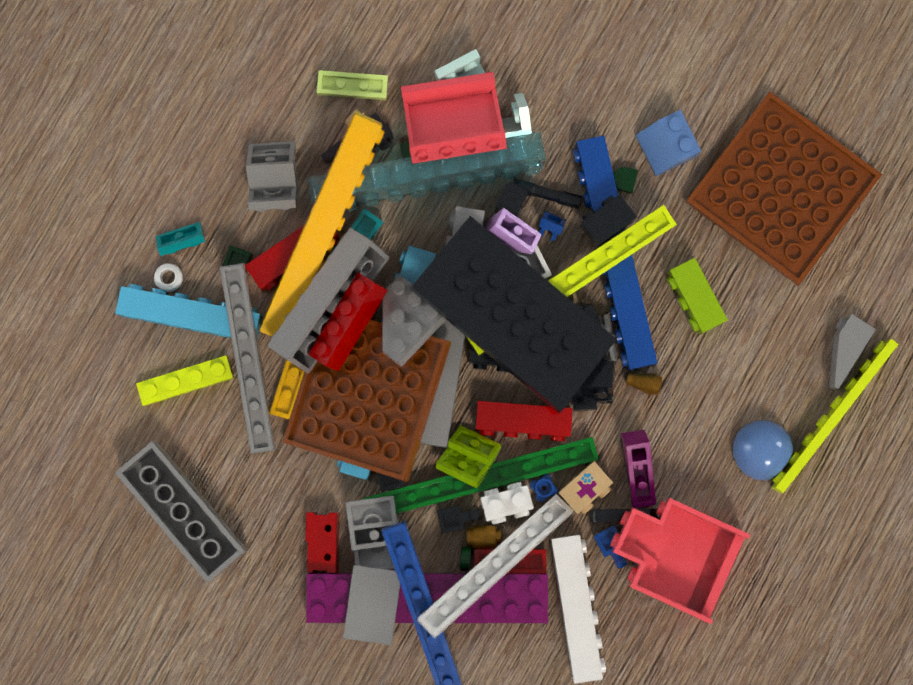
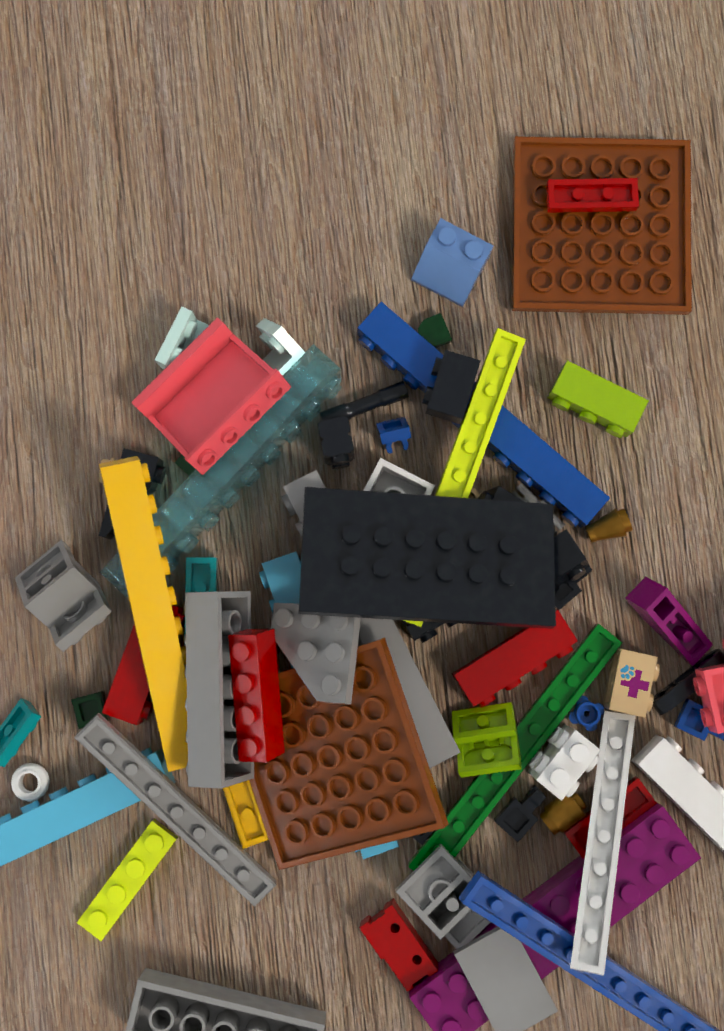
camera: 35 degrees left, 0 degrees up
yellowish green plate [317,70,388,100] -> none
dark green tile [459,546,471,571] -> none
lavender slope [485,208,542,254] -> none
none -> red plate [546,178,639,213]

